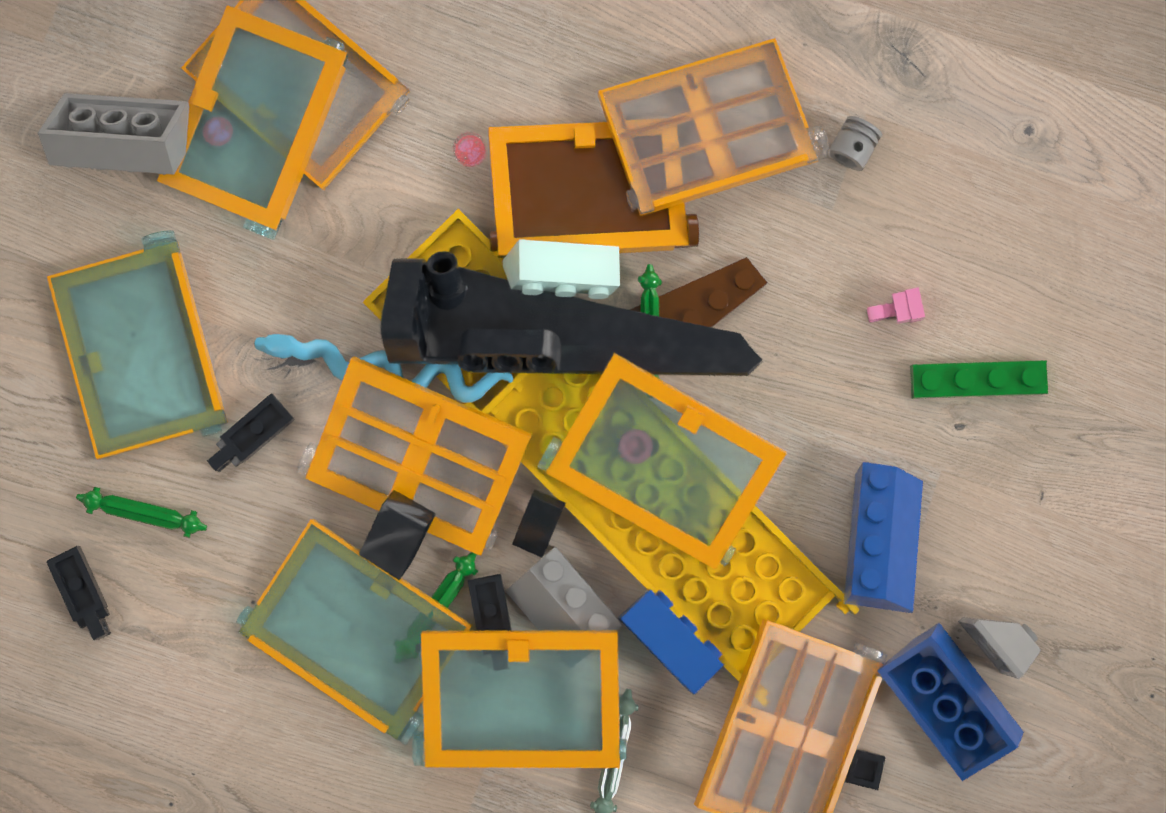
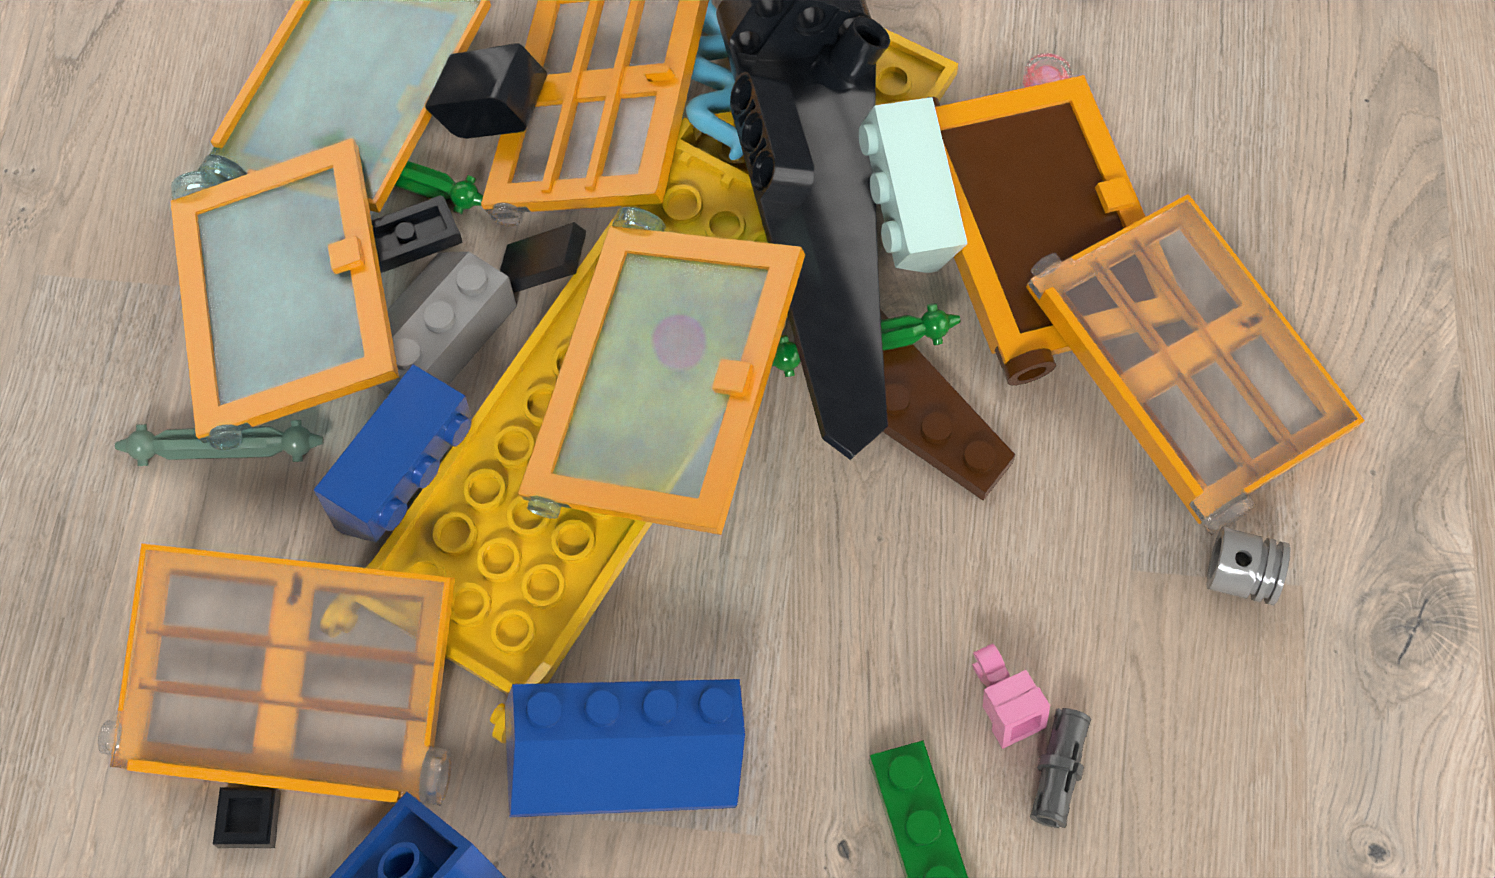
camera: 75 degrees right, 20 degrees down
none -> dark grey pin [1030,708,1091,828]

